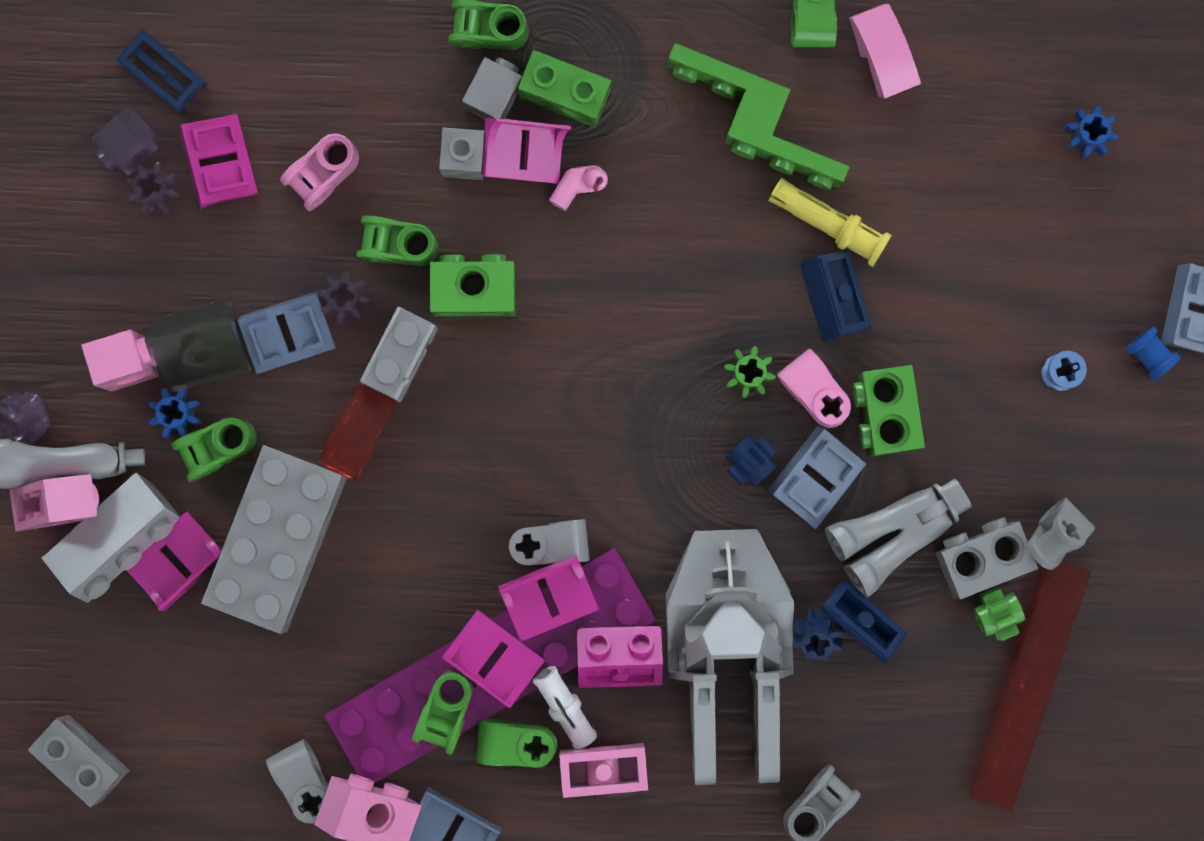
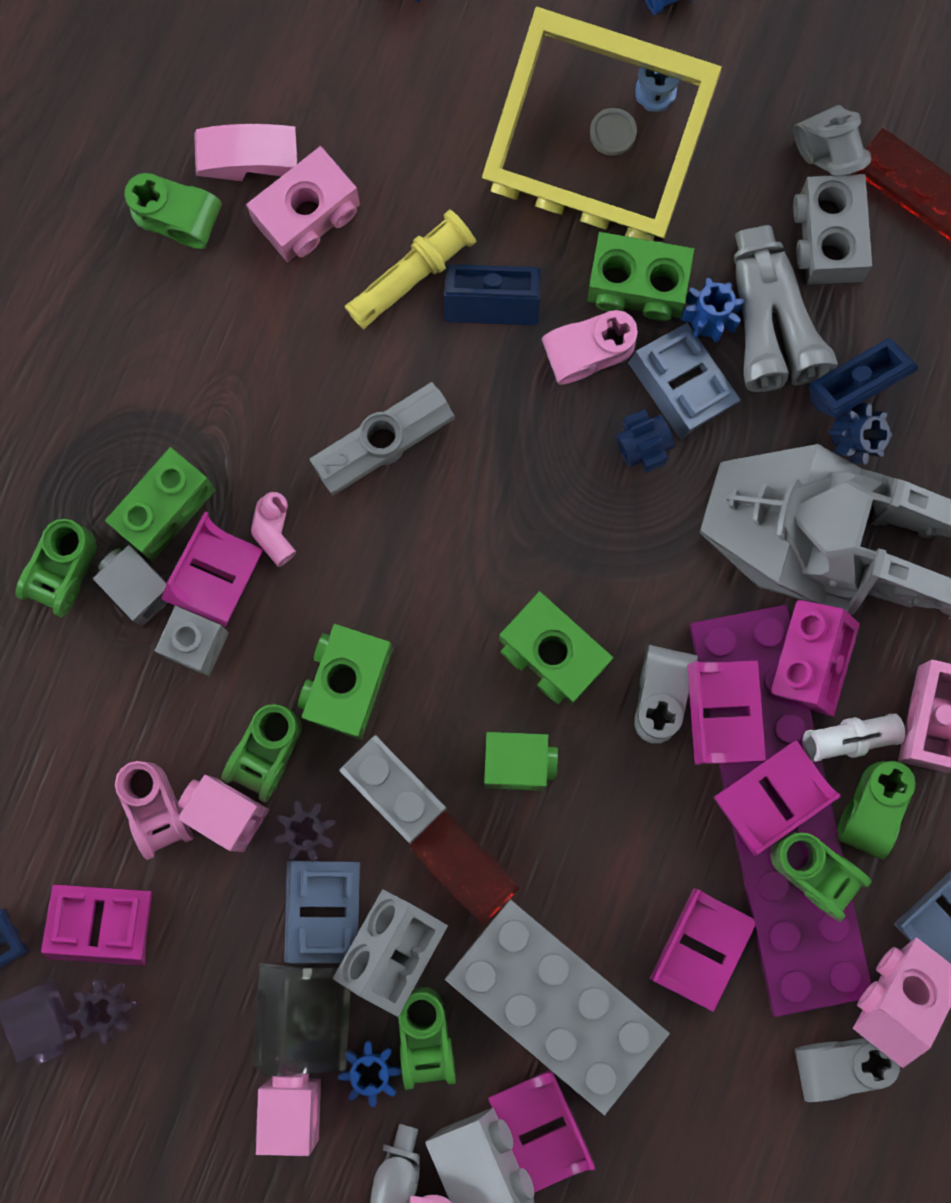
camera: 60 degrees left, 5 degrees down
bright green bracket [667,43,850,190] -> none
bright green gear [723,346,776,399] -> none
bright green gear [973,588,1025,641] -> none
none -> bright pink brick [177,774,270,852]
none -> bright pink brick [246,146,360,263]
none -> light grey piece [309,382,455,496]
none -> light grey brick [333,889,448,1017]
none -> light yellow window [482,6,722,241]
none -> bright green brick [484,732,558,791]
none -> bright green brick [499,591,614,706]
none -> light grey piece [590,108,637,156]
none -> dark pink piece [649,888,755,1012]
none -> blue gear [681,278,744,342]

